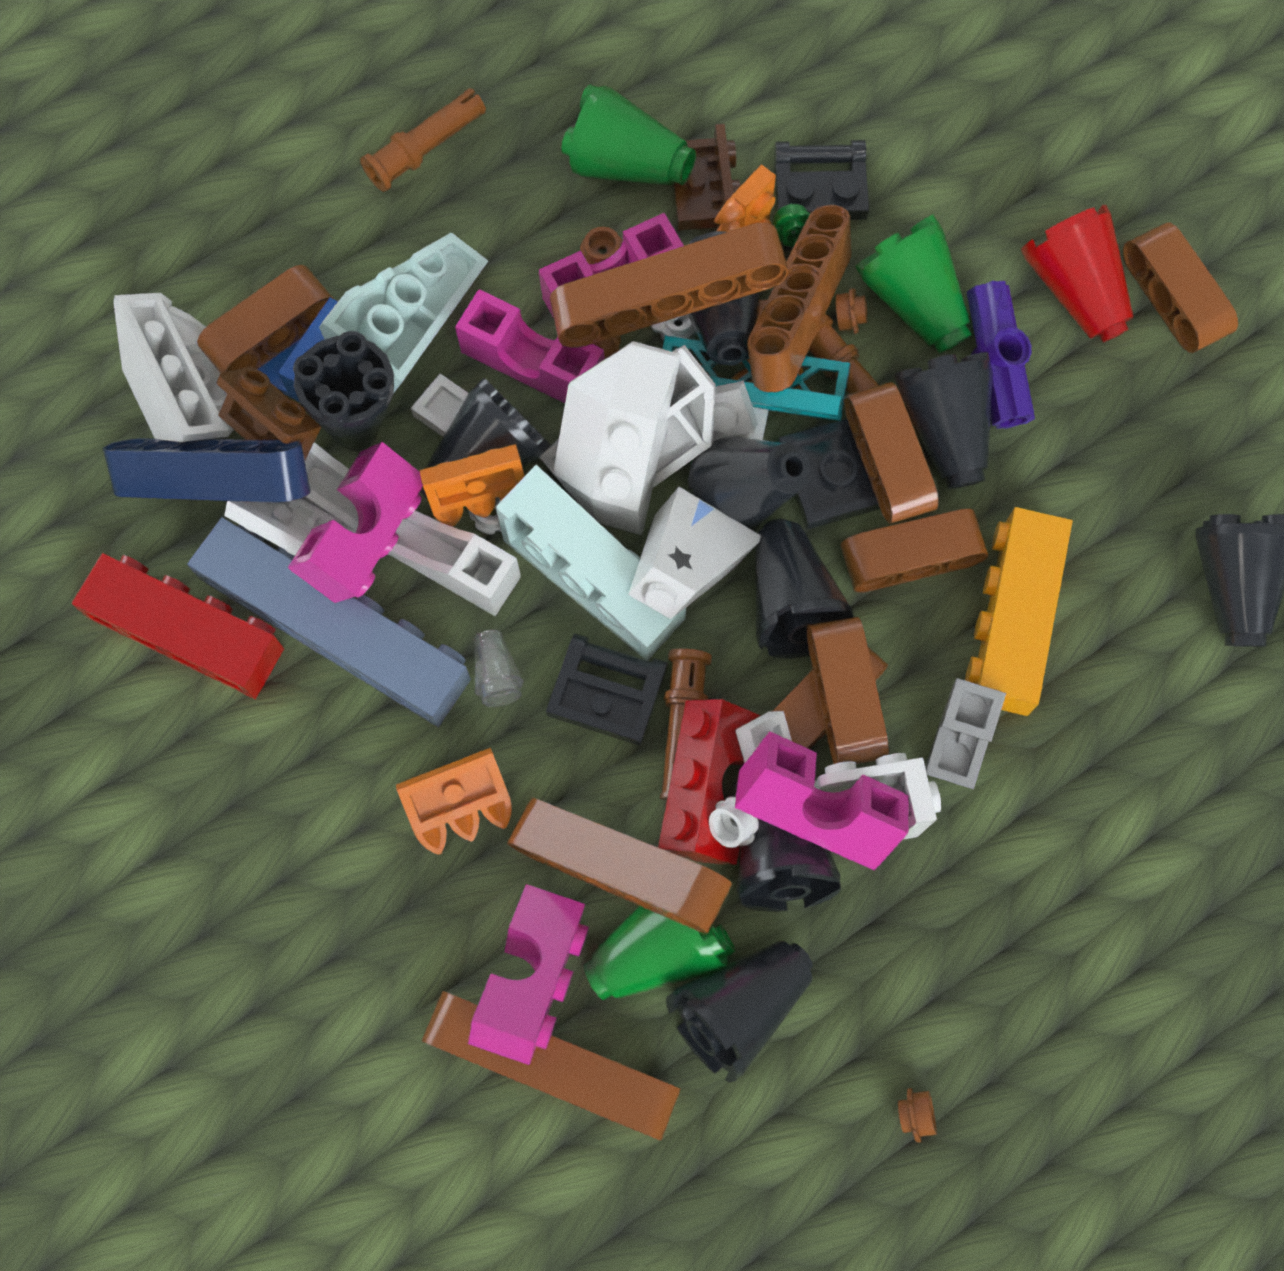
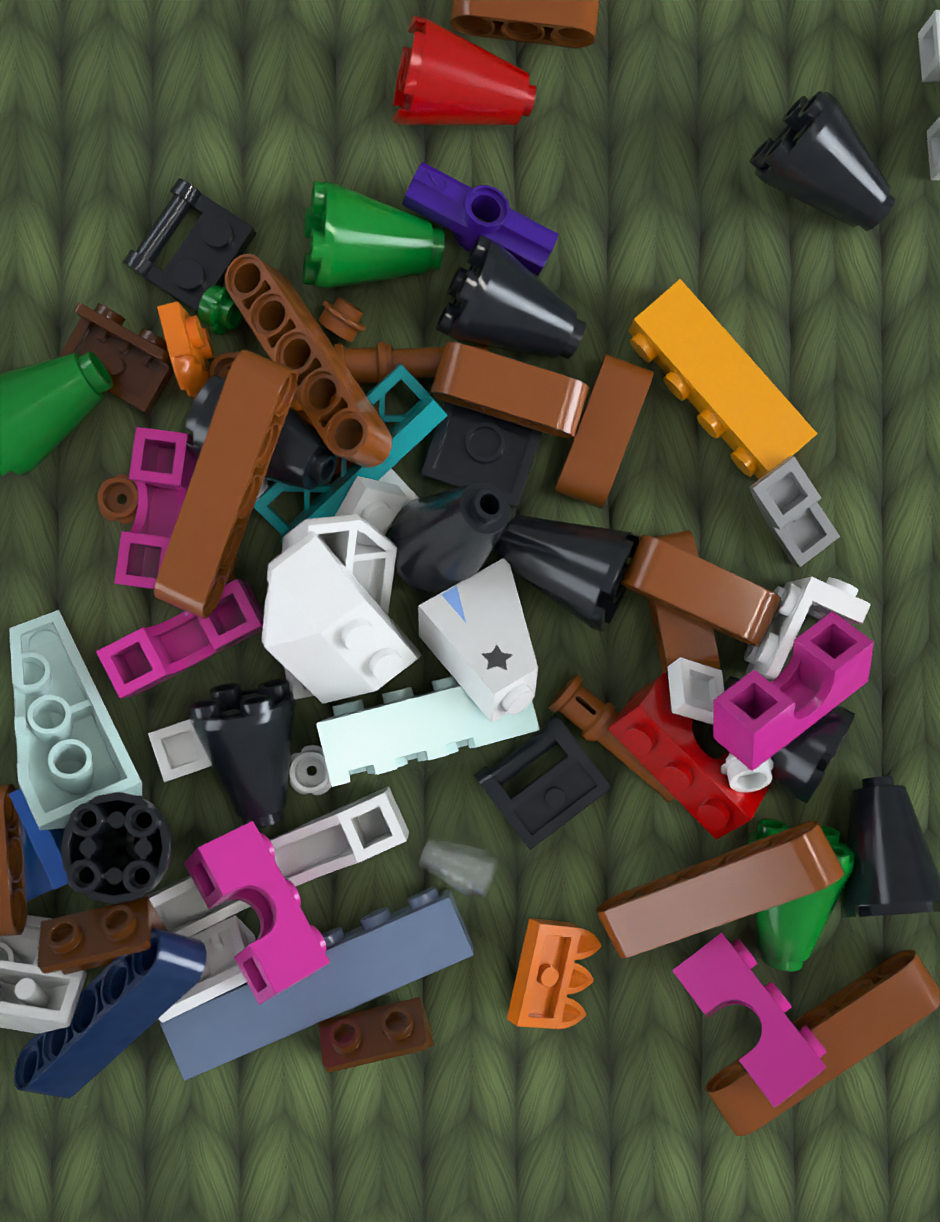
camera: 55 degrees left, 15 degrees up
red brick [71,553,284,700] -> none
orange plate [419,444,524,526] -> none
none -> reddish brown bracket [319,997,434,1073]

